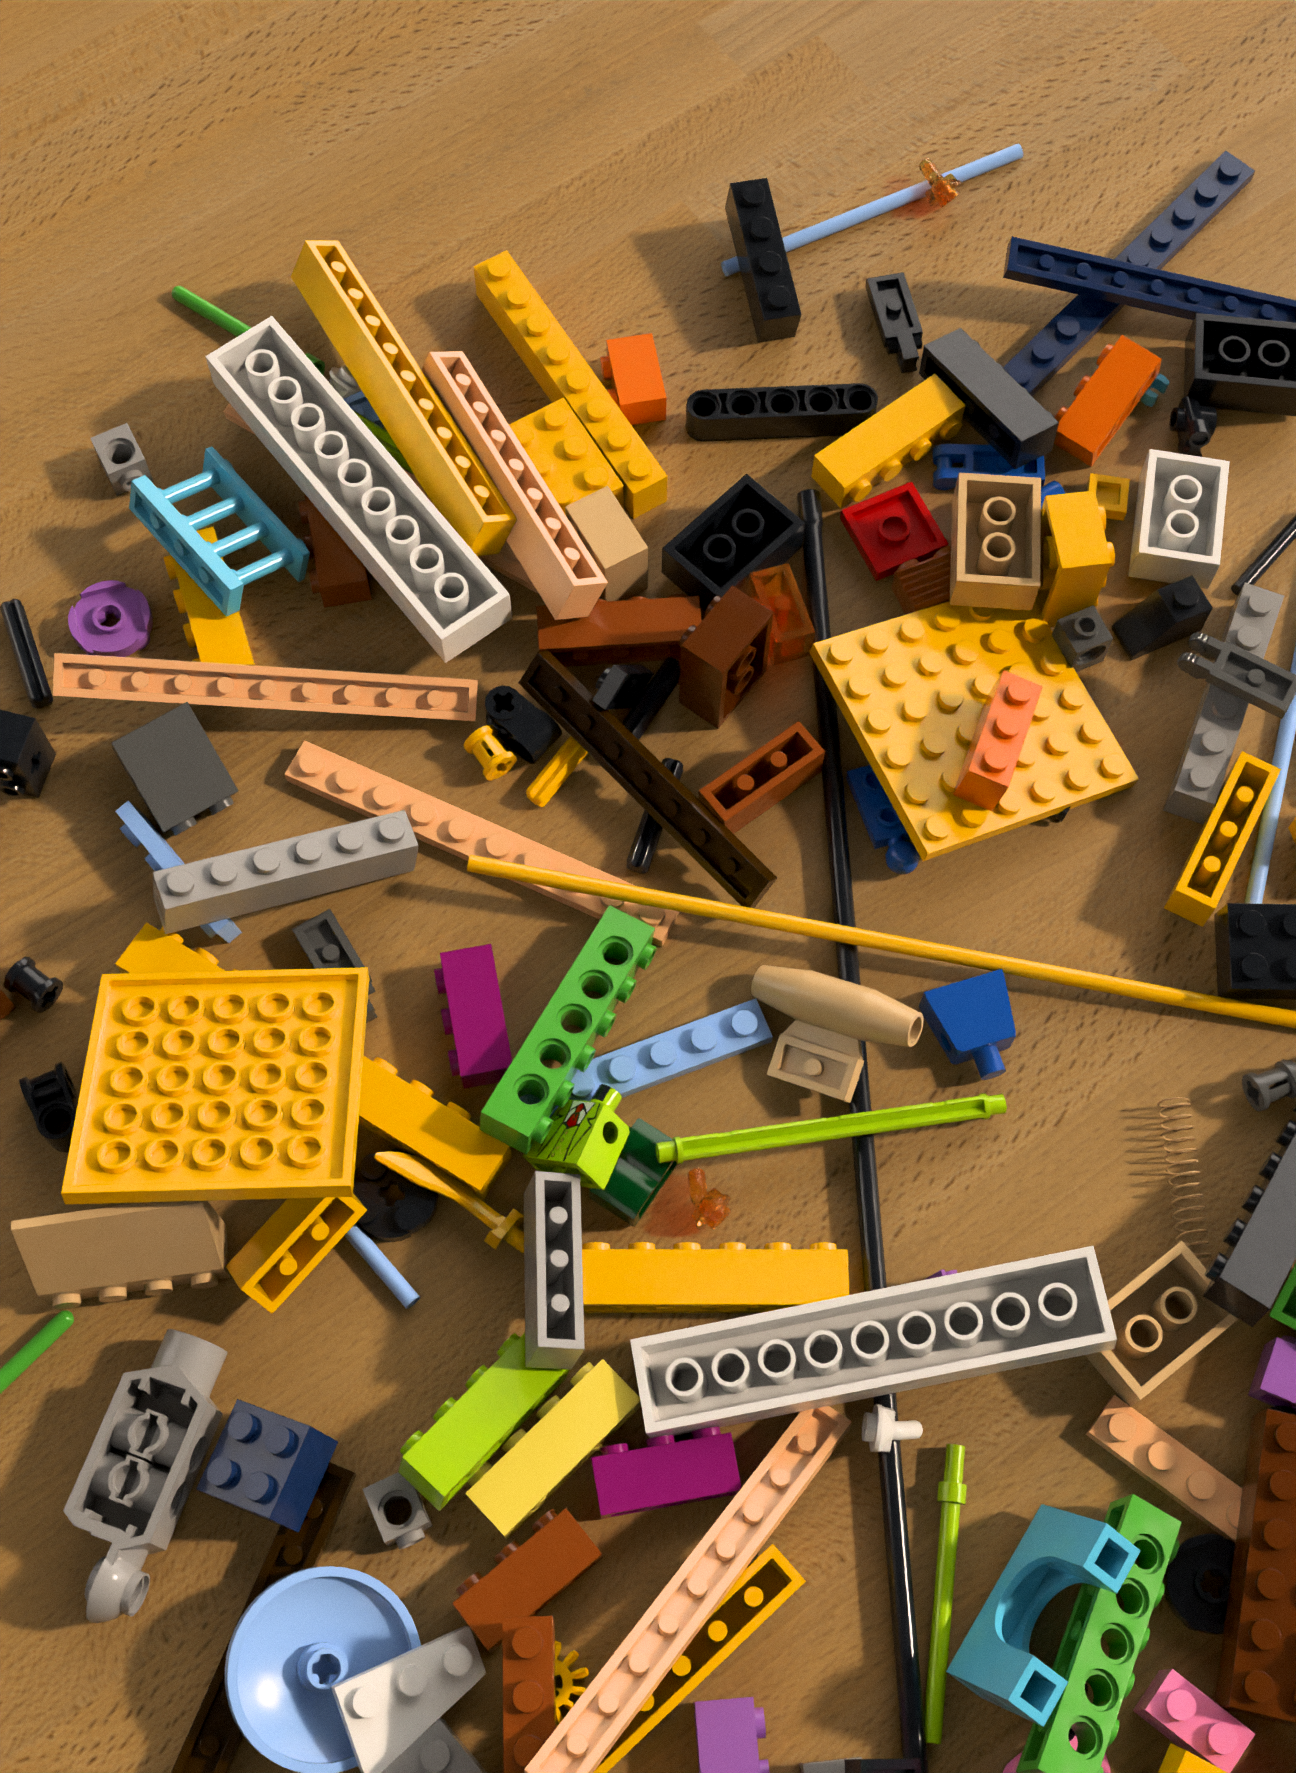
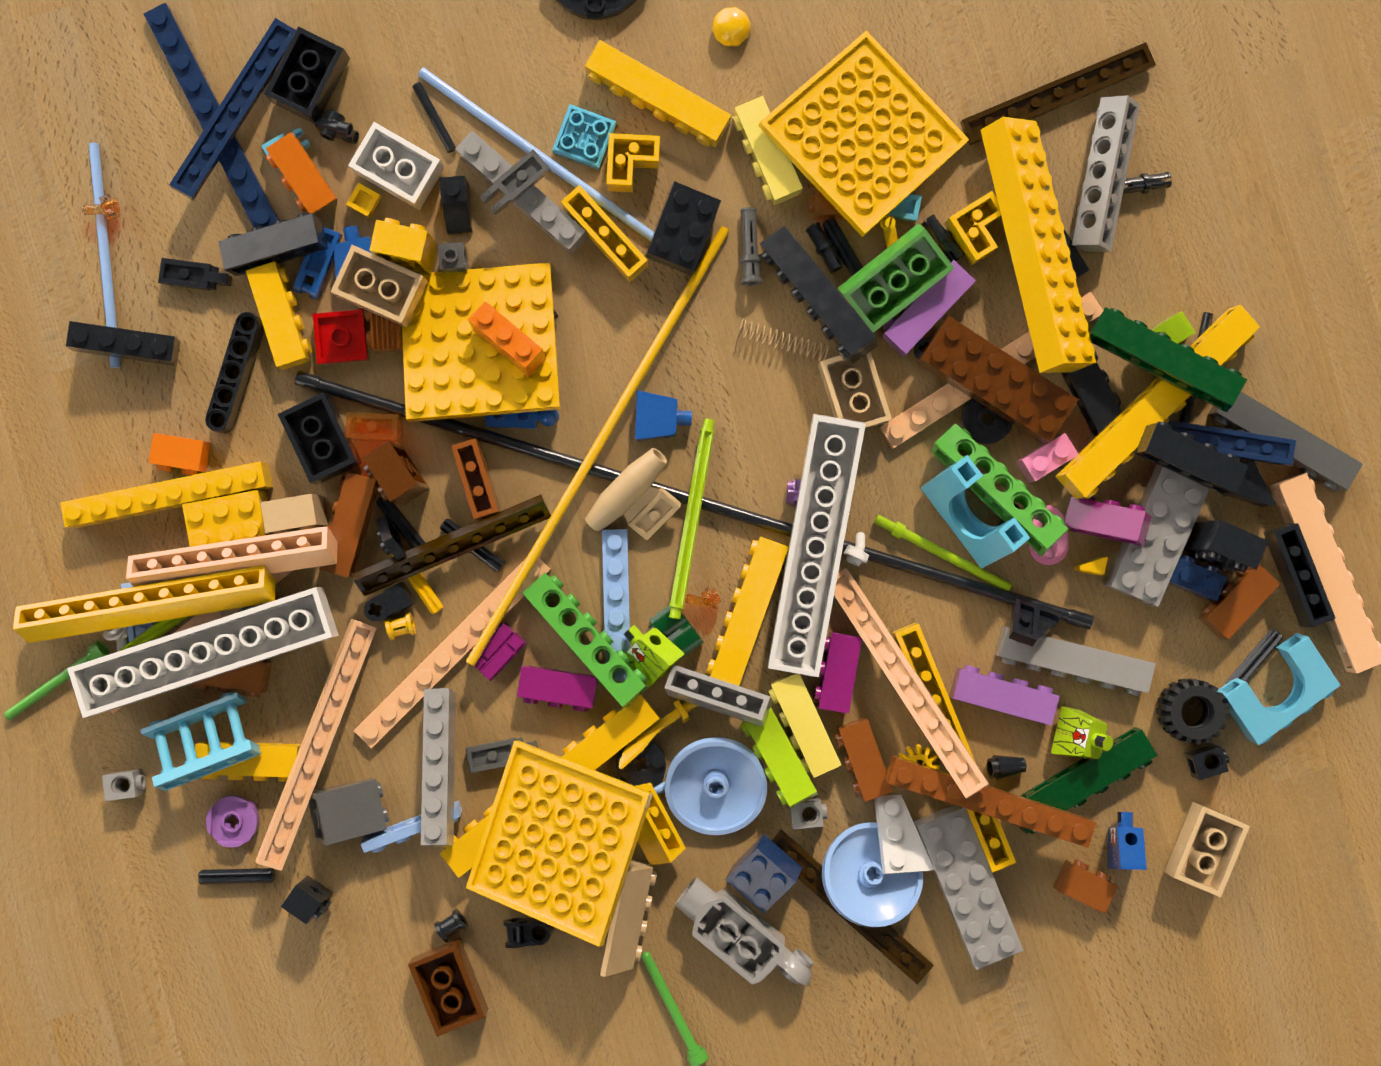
camera: 70 degrees left, 20 degrees up
none -> magenta brick [469,622,527,681]
none -> light blue dish [665,737,767,835]

